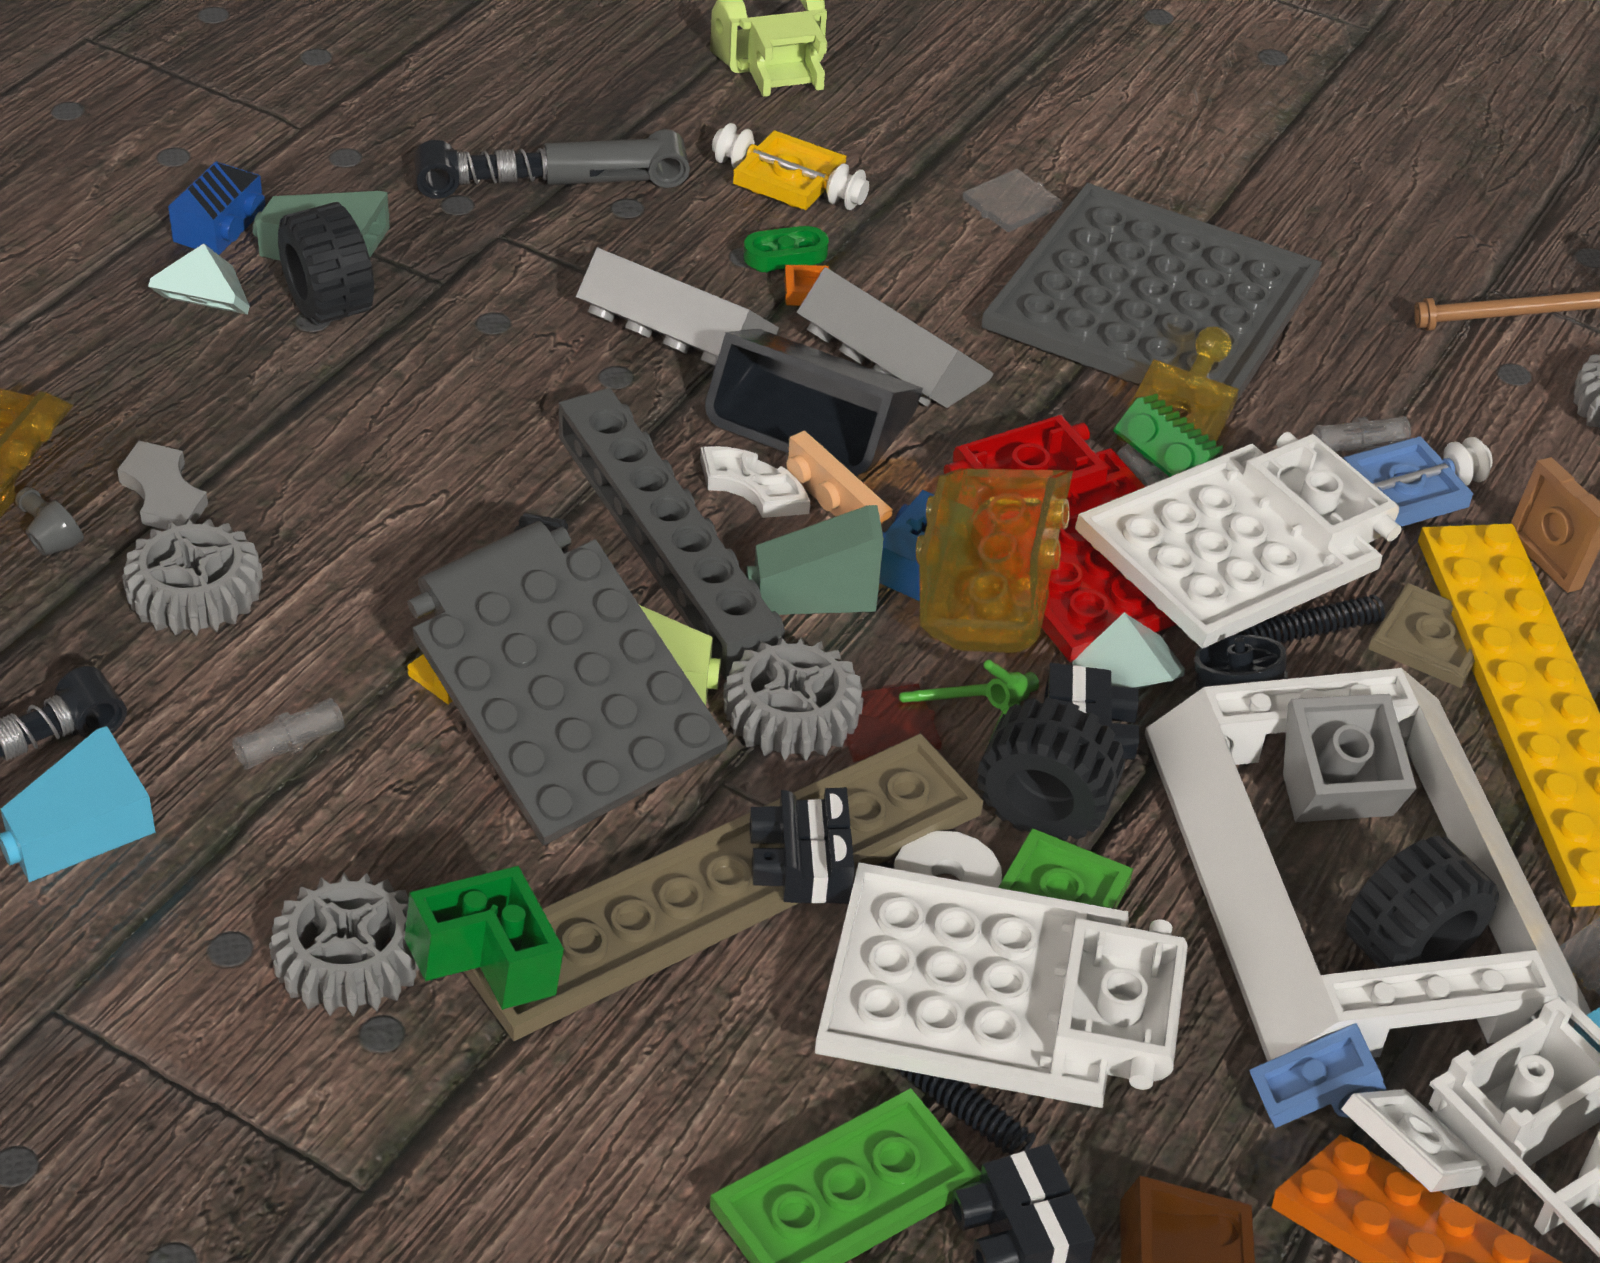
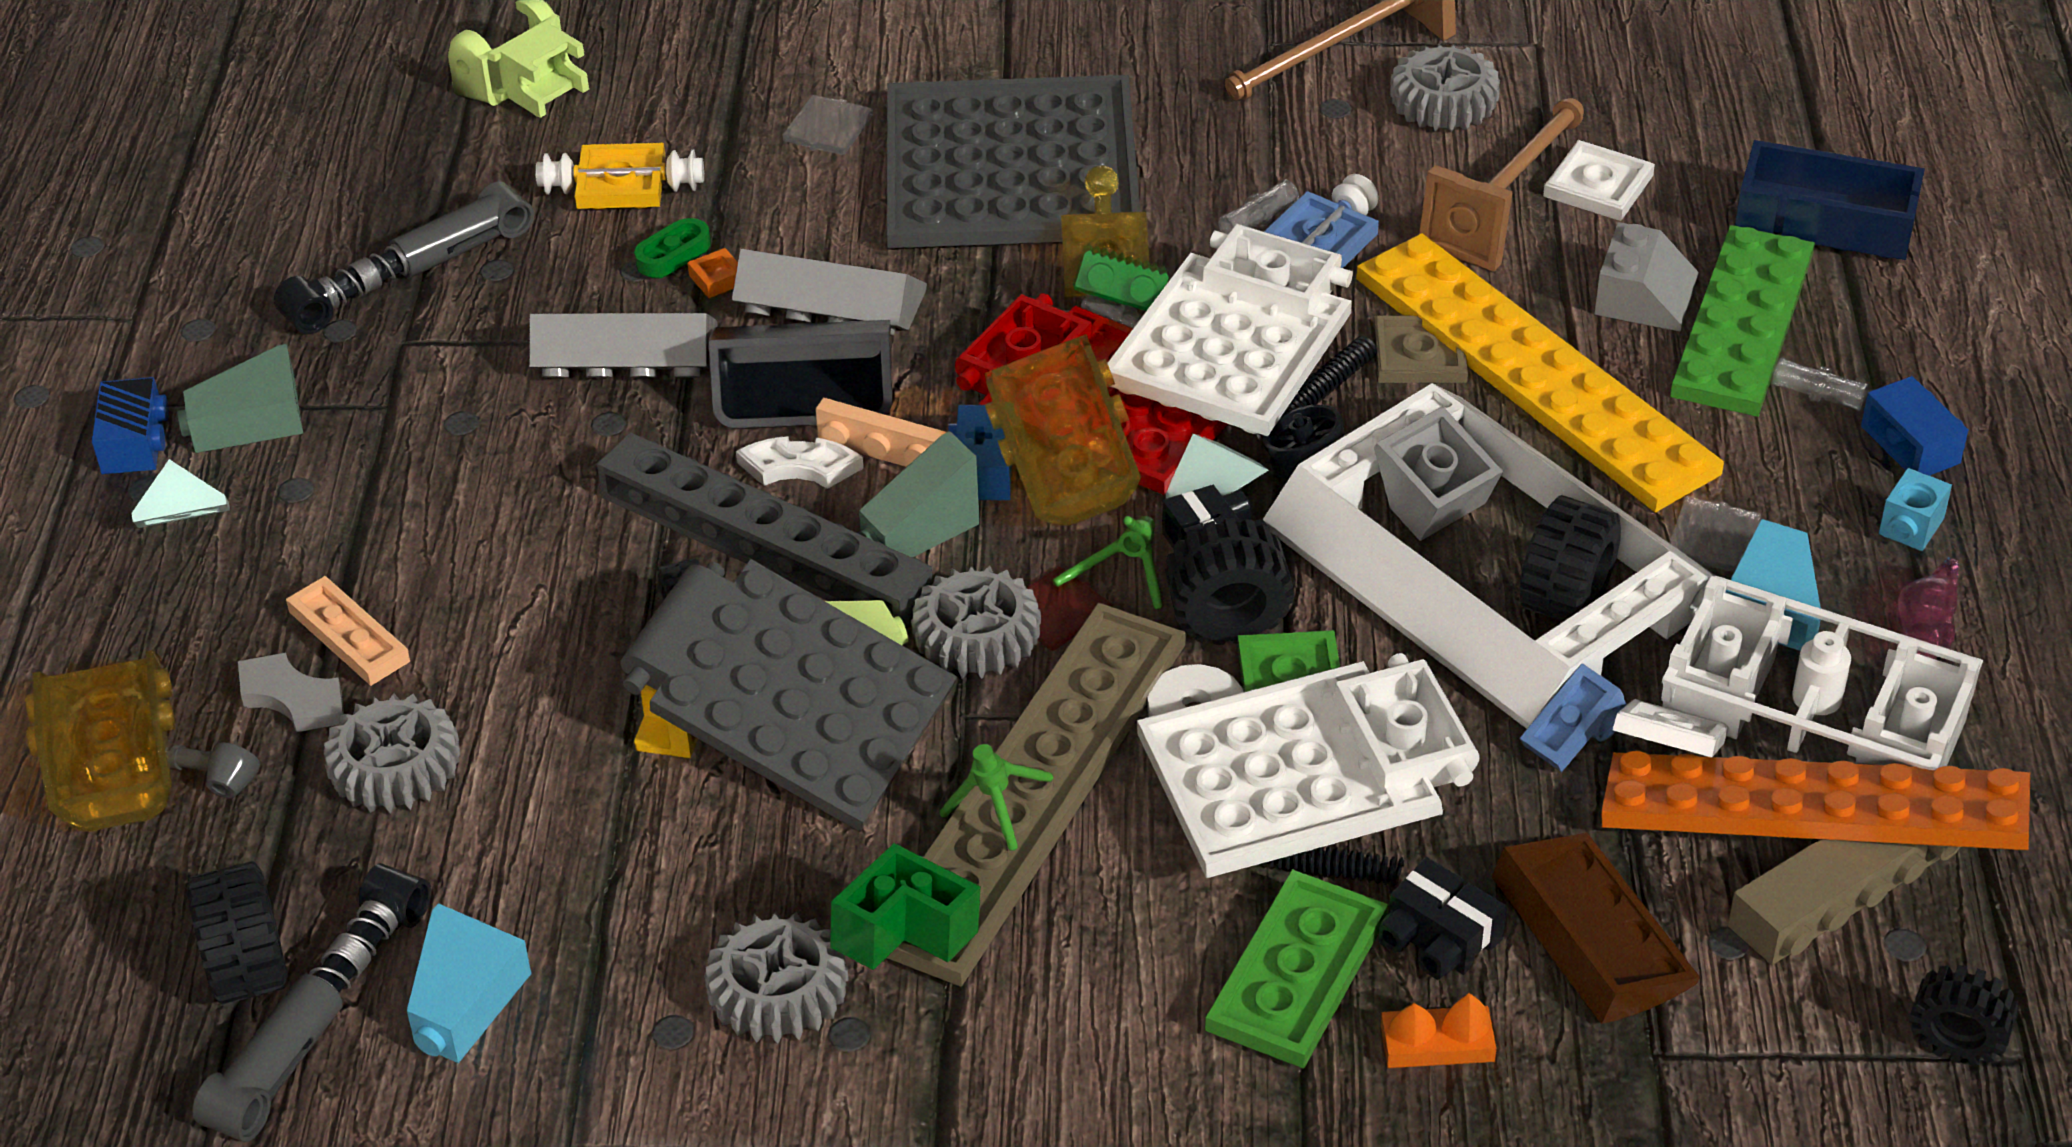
camera: 25 degrees left, 0 degrees up
clear pin [232,698,344,770] -> none
black tyre [278,202,374,325] -> none
black hips [749,787,855,904] -> none
none -> light nougat plate [286,576,410,686]
none -> bright green plant [939,744,1053,851]

